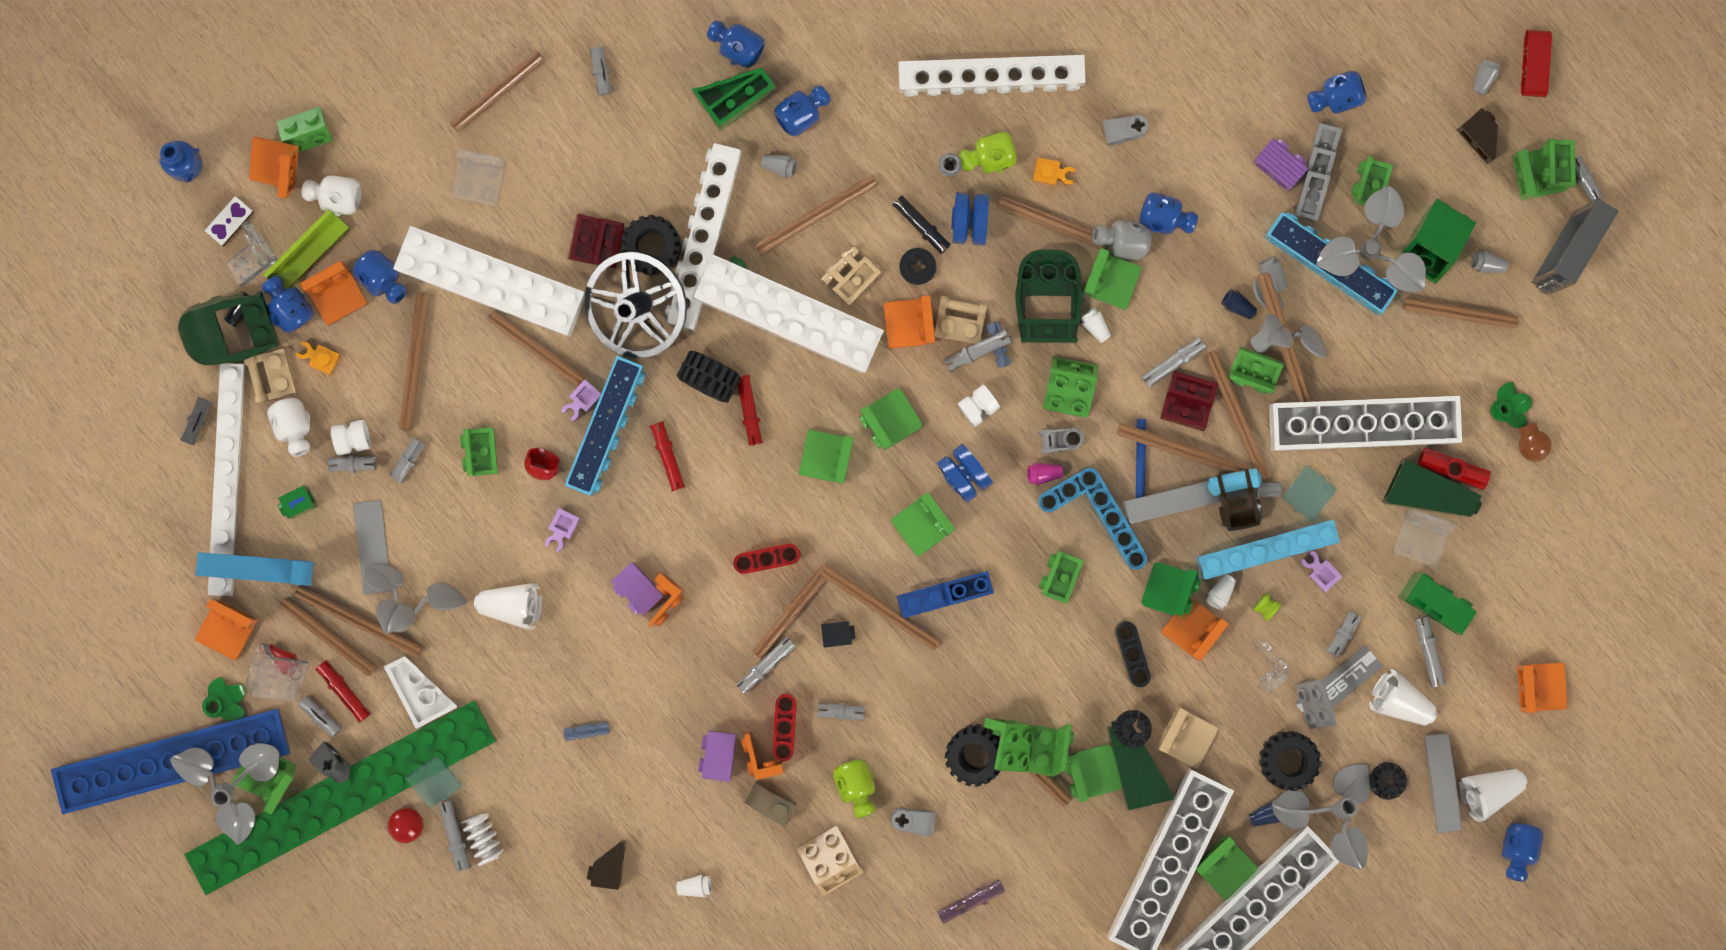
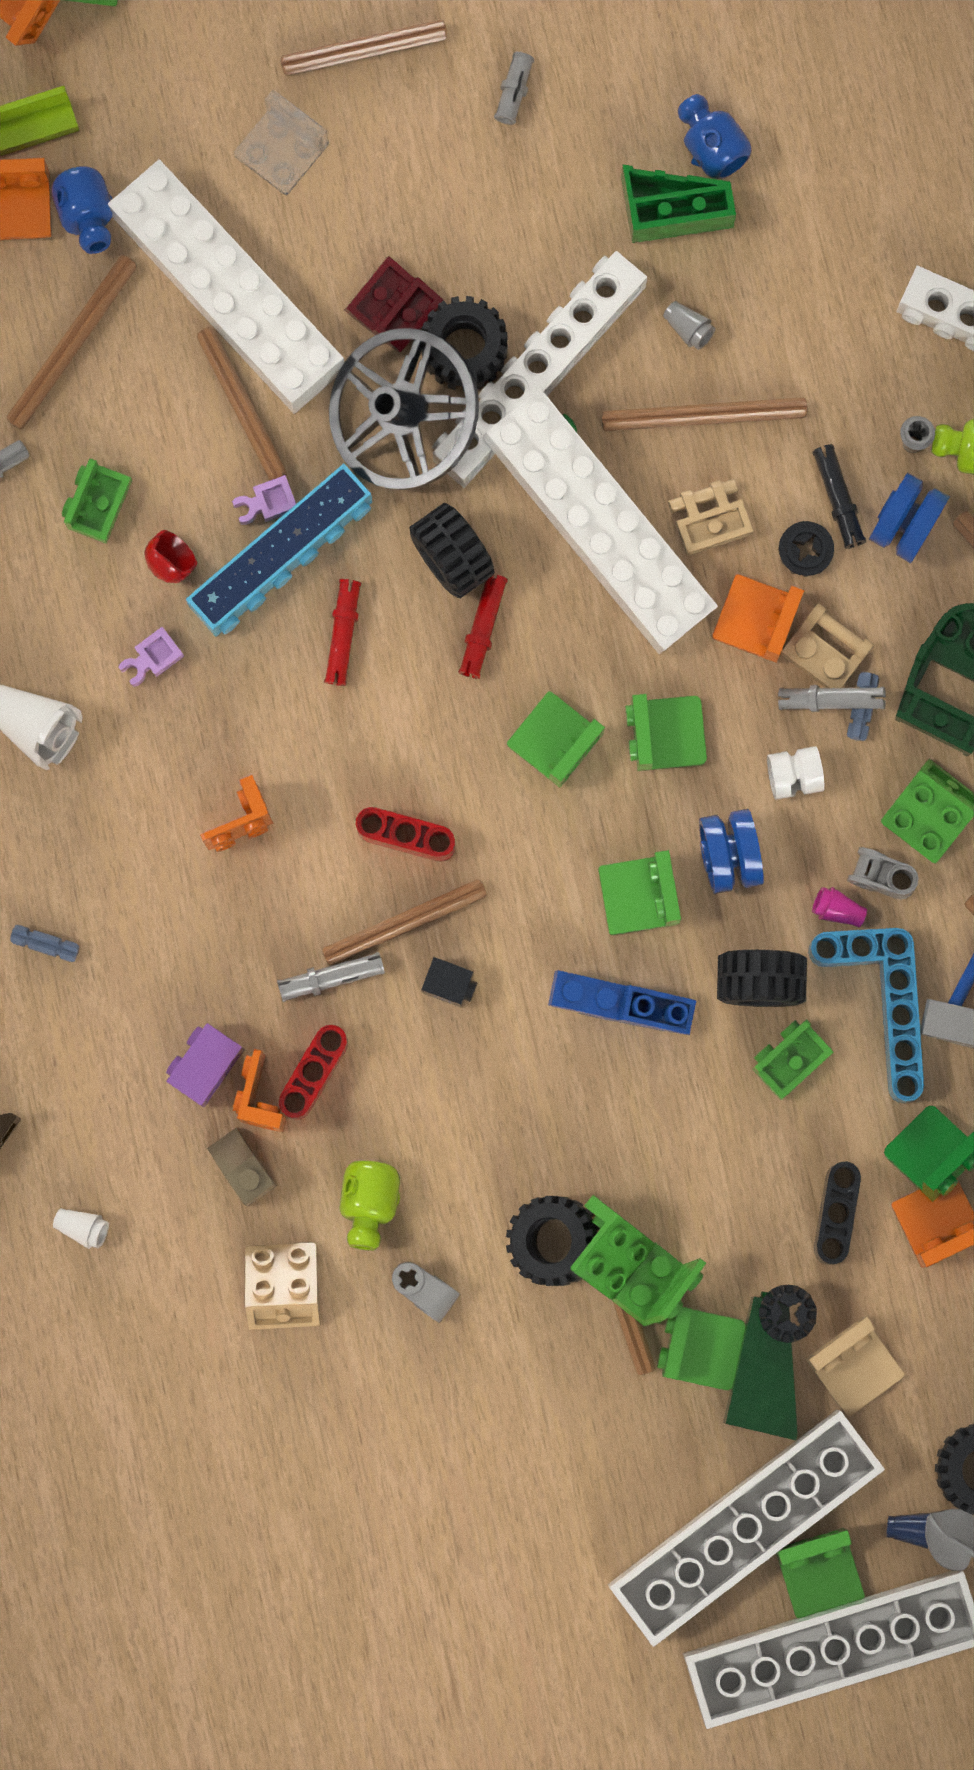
camera: 30 degrees right, 5 degrees down
white piece [302,176,361,216] -> none
medium lavender brick [611,562,665,616] -> none
blue piece [774,85,831,136] -> none
light grey pin [817,702,865,721] -> none
medium nougat axle [821,565,940,650] -> none
pin [937,880,1005,924] -> none
none -> black tyre [717,950,807,1007]

